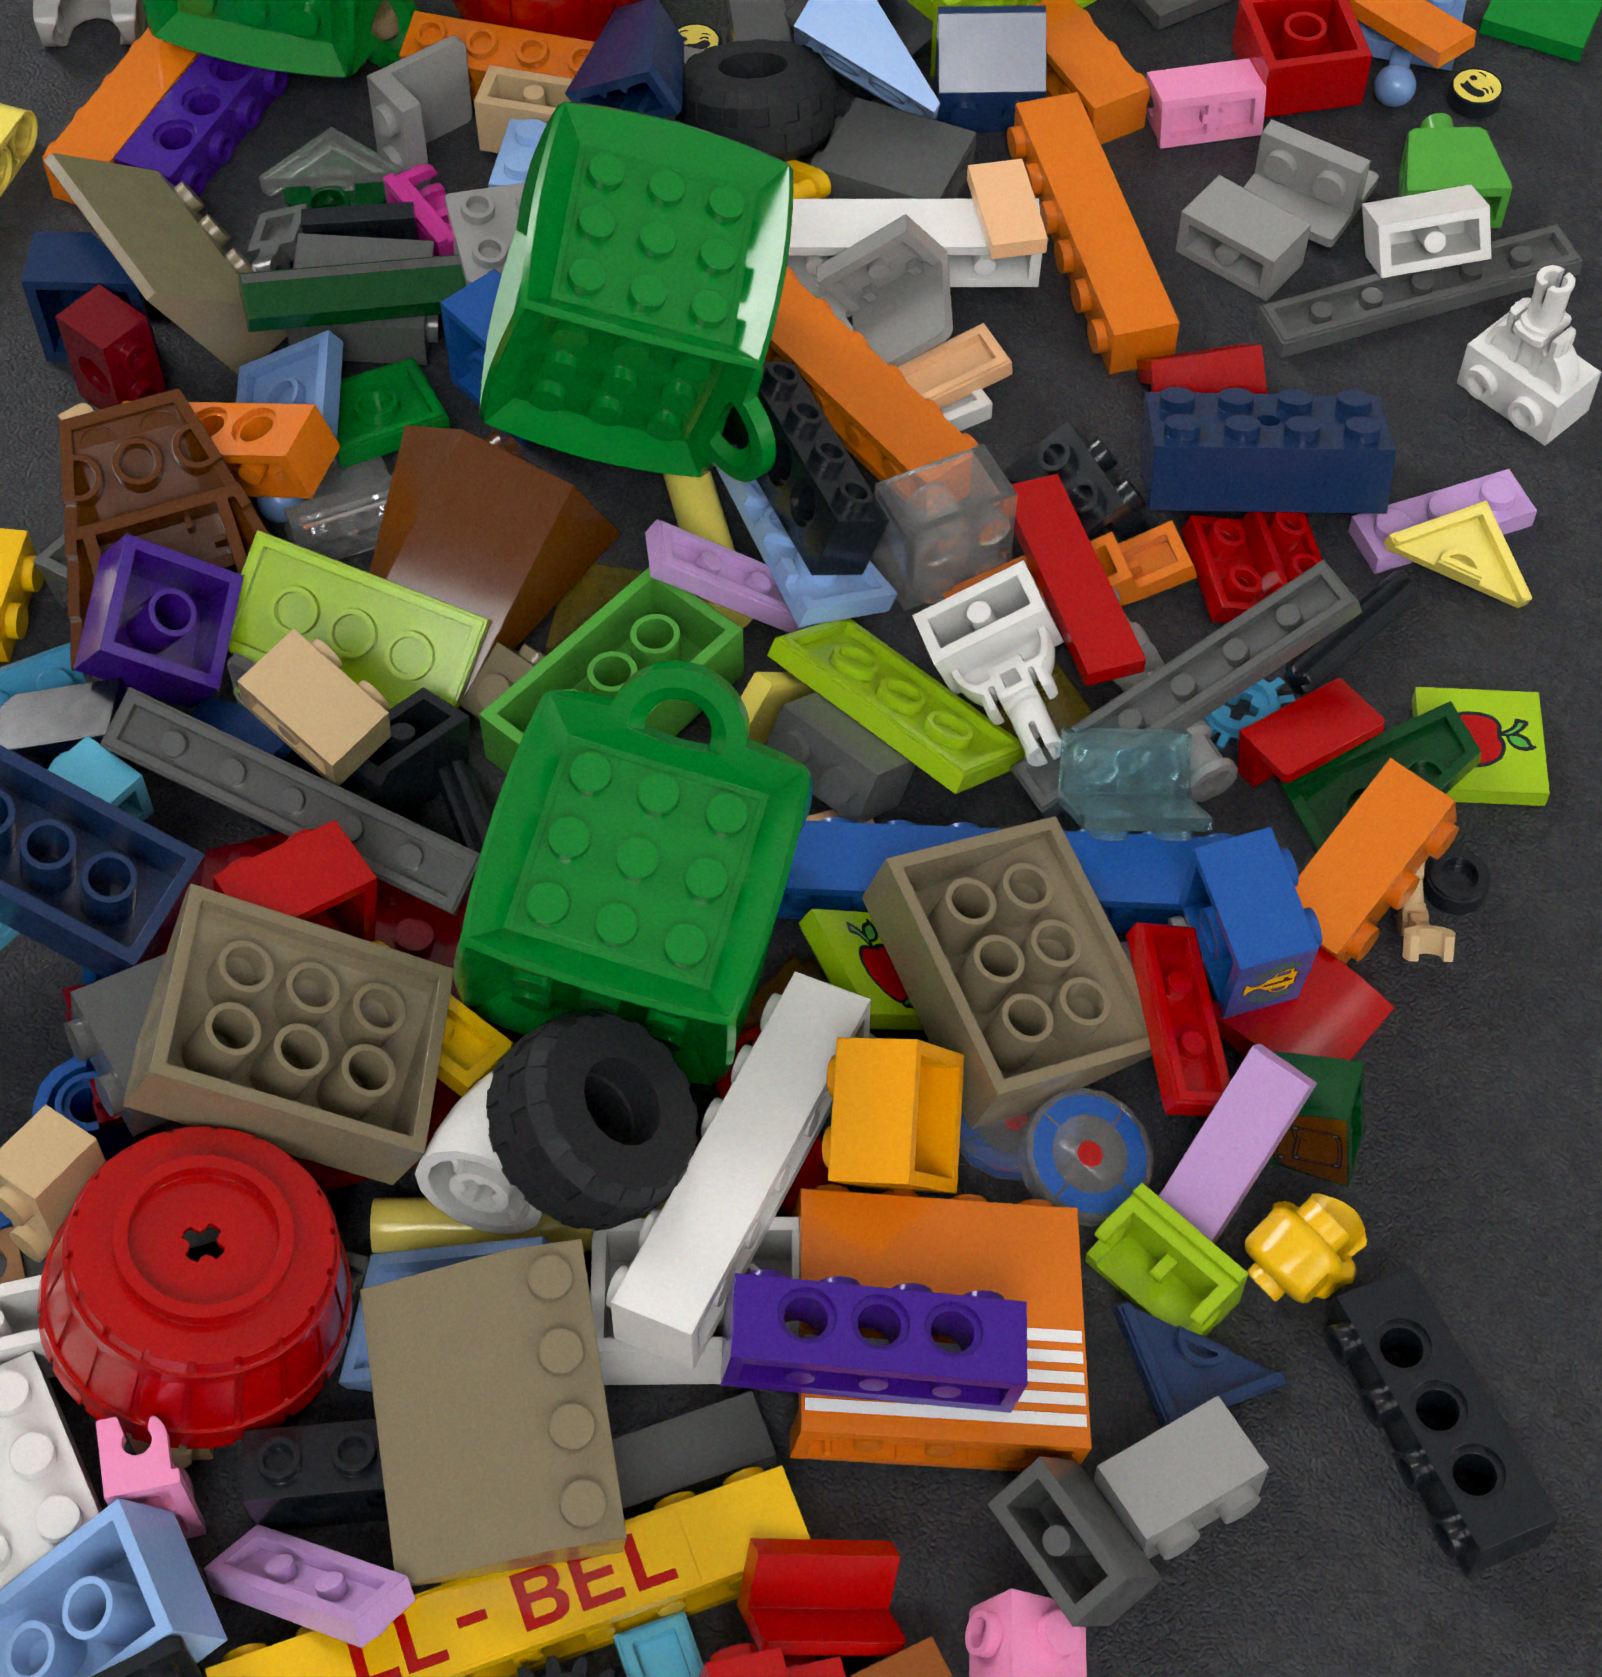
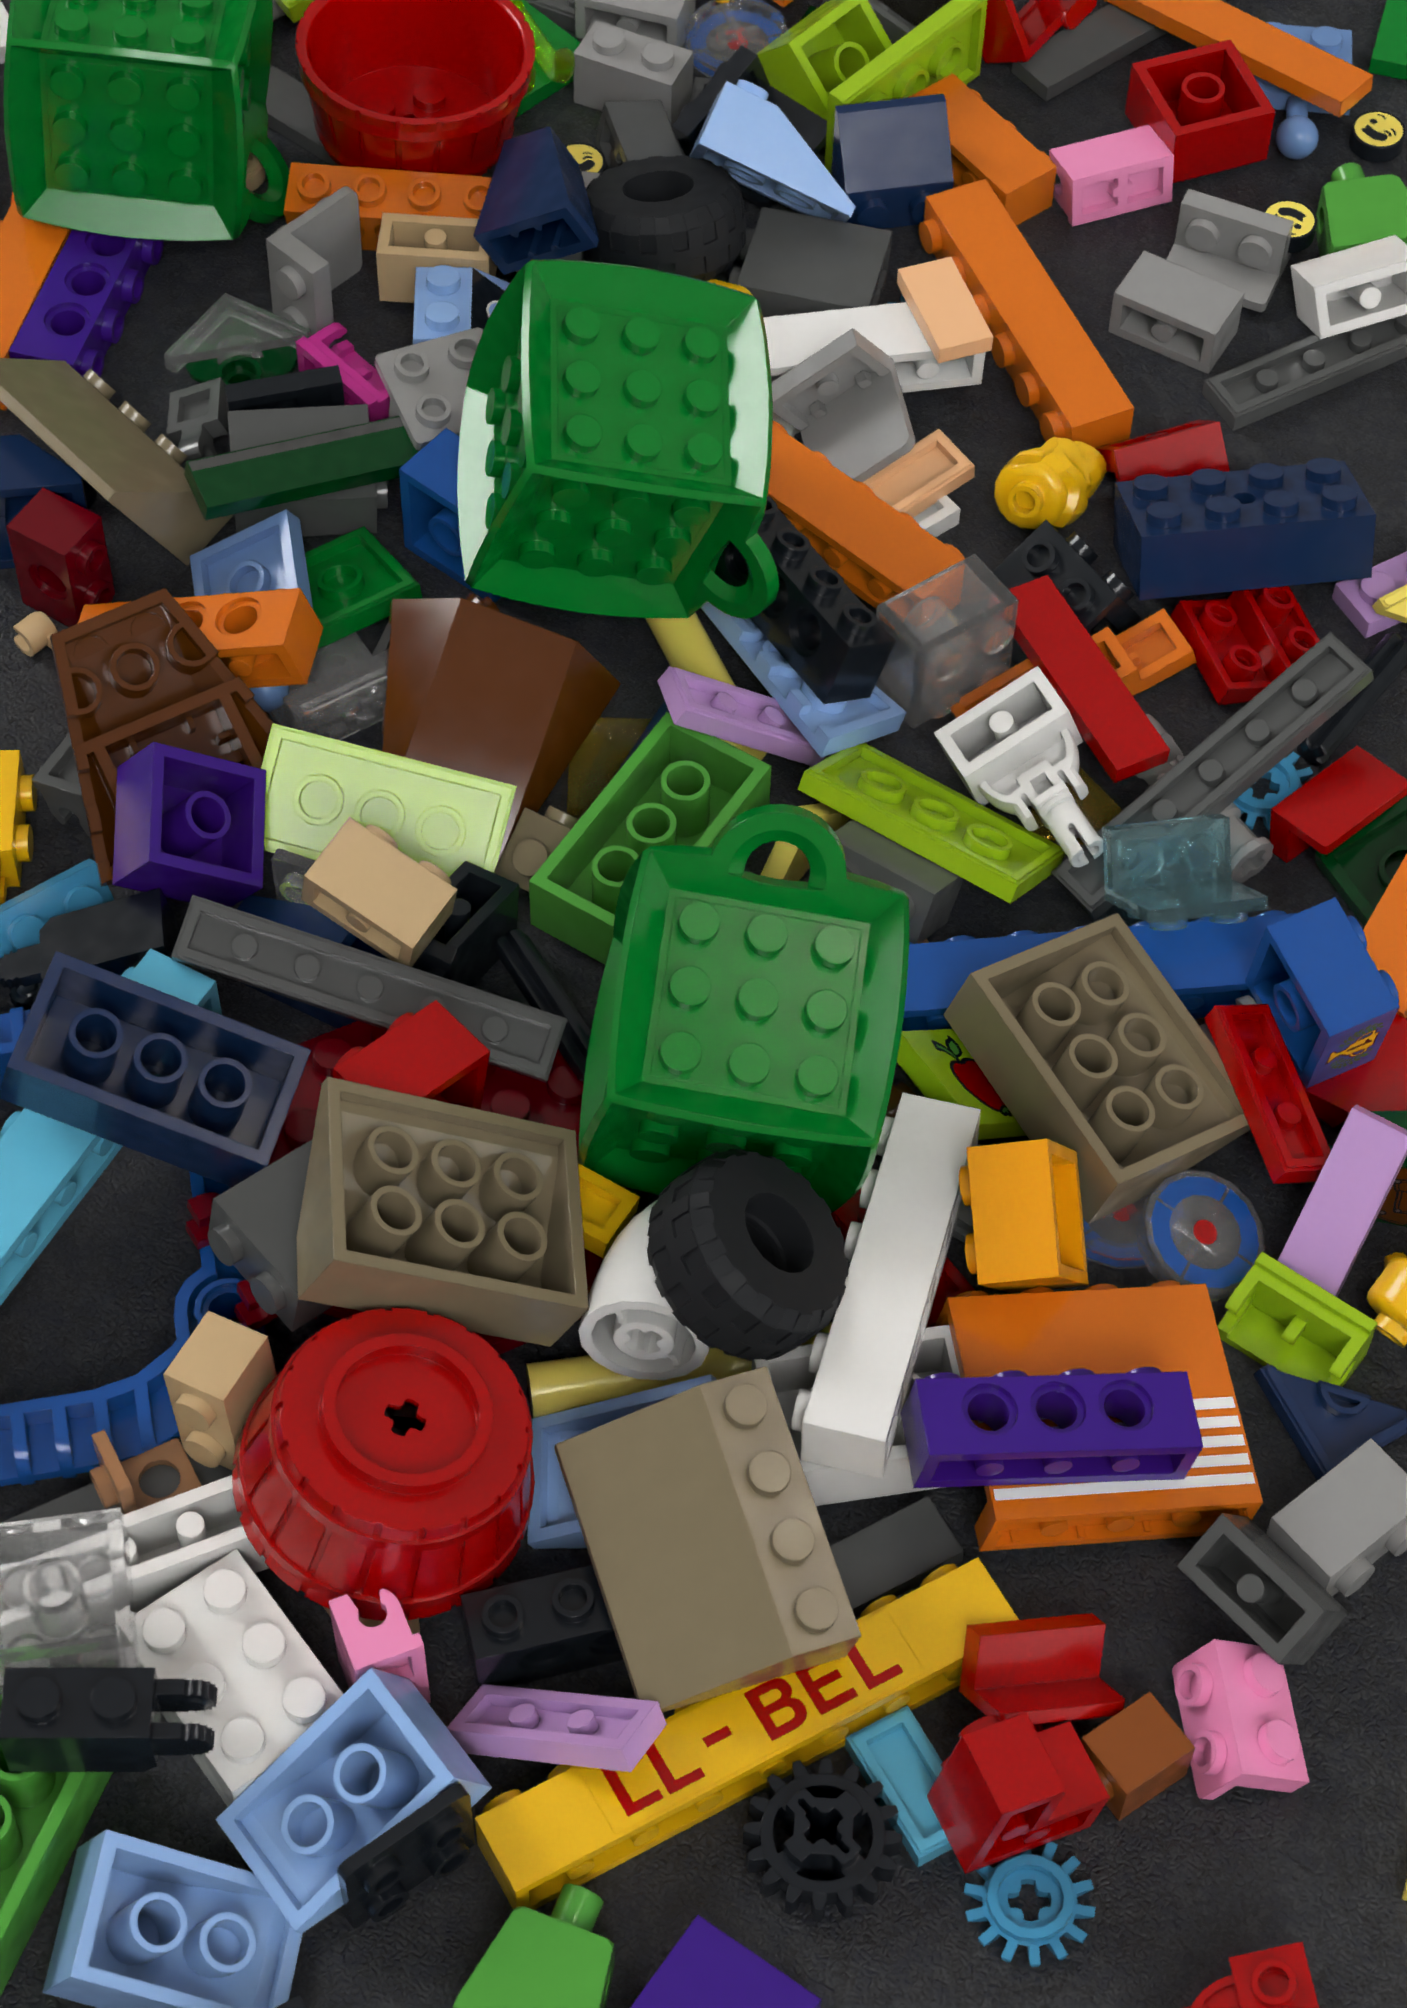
camera: 10 degrees left, 0 degrees up
none -> yellow head [994,437,1107,529]
none -> tile [1263,199,1317,253]

